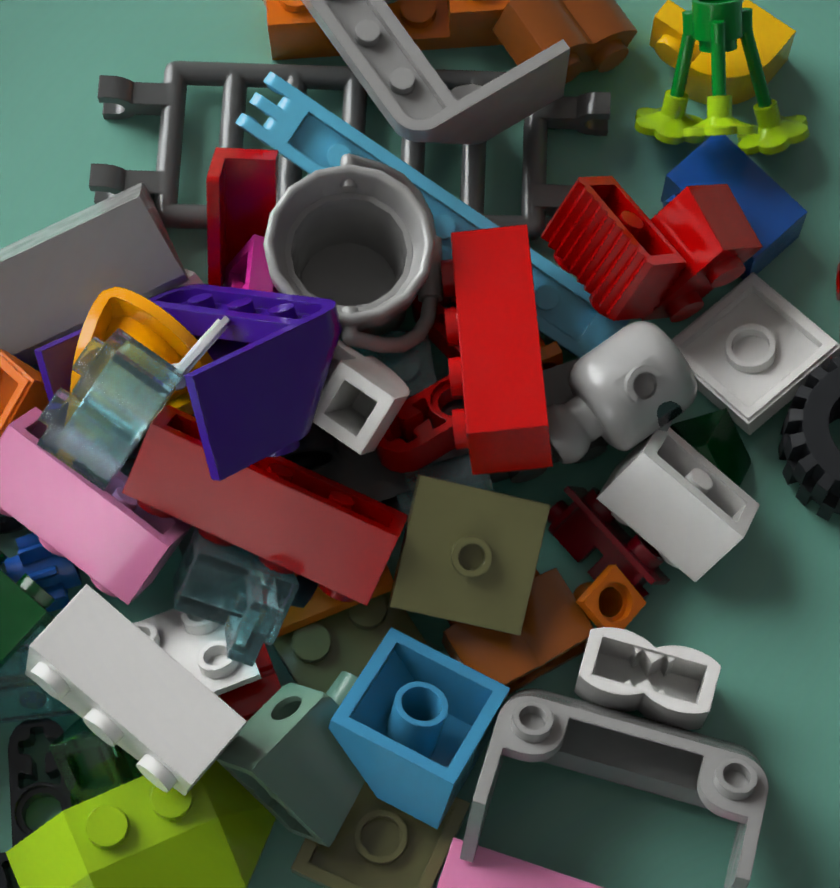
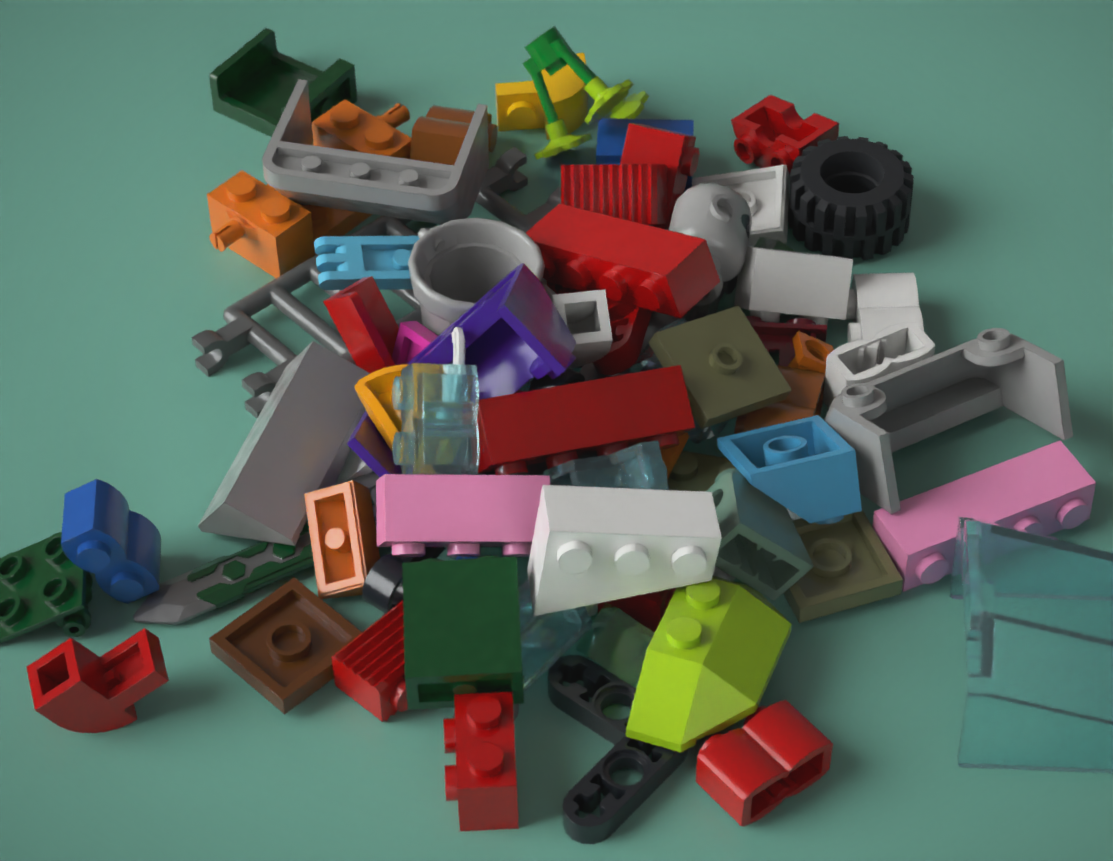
camera: 45 degrees left, 25 degrees down
none -> white brick [846,273,924,343]

